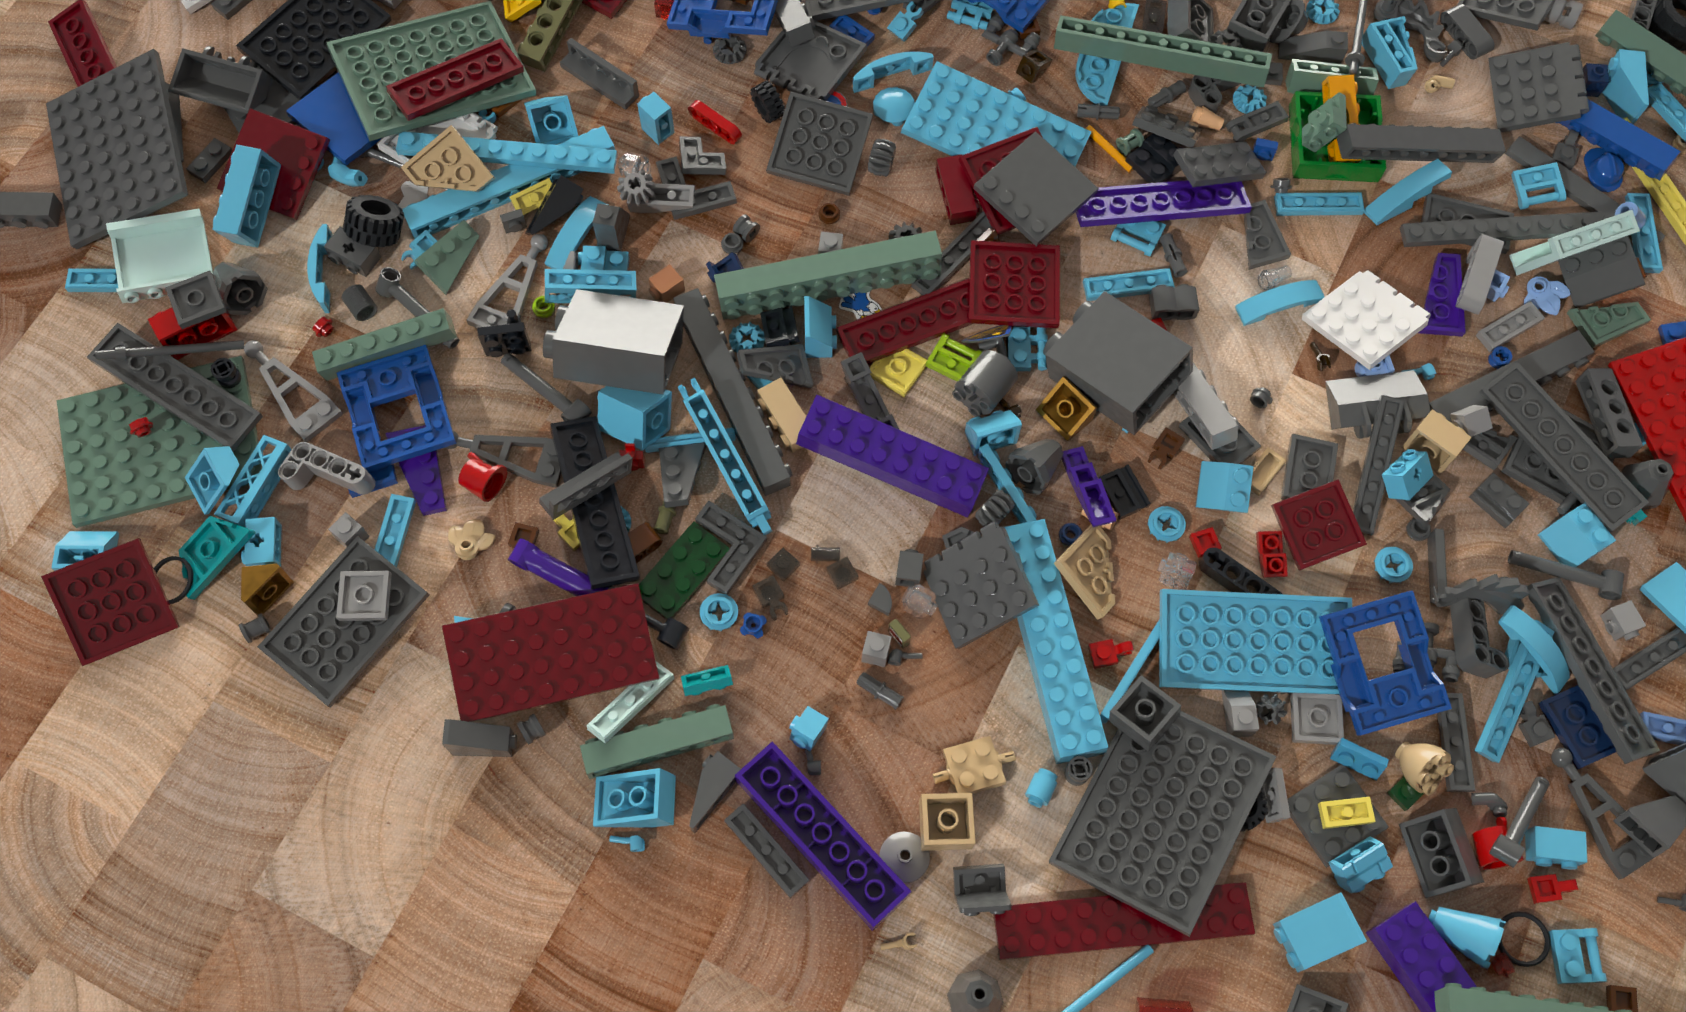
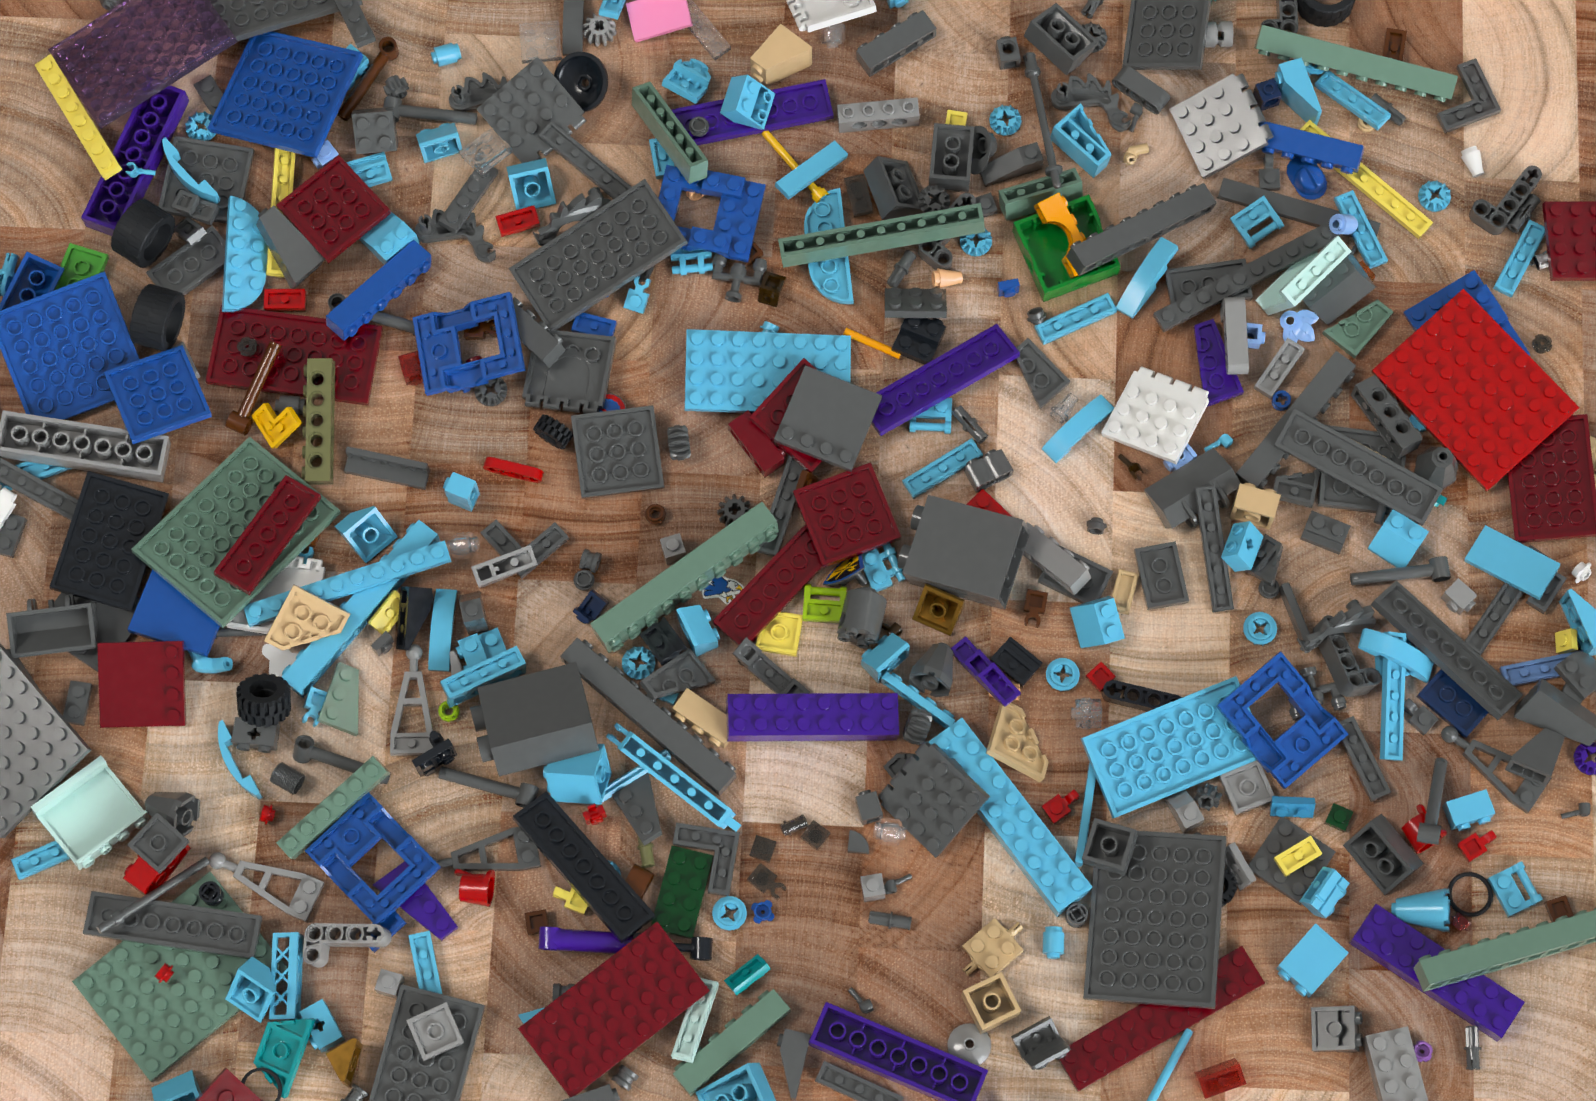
camera: 20 degrees left, 5 degrees up
medium azure brick [212,144,281,248] -> none
tan plate [448,519,495,560] -> none
dark grey fence [539,452,633,520] -> none
light grey gear [617,167,656,207] -> none
nougat brick [648,264,685,303] -> none
dark grey plate [679,136,726,175] -> none
medium azure brick [789,706,829,752] -> none
medium azure slope [853,52,934,93] -> none
medium azure dish [873,87,915,126] -> none
olive tile [888,619,911,649] -> none
dark blue plate [1059,523,1083,546] -> none
dark grey axle [1077,103,1120,121] -> none
sand green bush [1116,128,1144,156] -> none
dark grey plate [1173,142,1267,187] -> none
dark grey plate [1225,101,1289,143] -> none
red slope [1256,531,1288,578] -> none
dark red plate [1271,479,1367,571] -> none
sand green plate [1302,92,1347,152] -> none
tan piece [1395,742,1454,796] -> none
light grey brick [1450,405,1493,437] -> none
dark grey arm [1471,792,1508,818] -> none

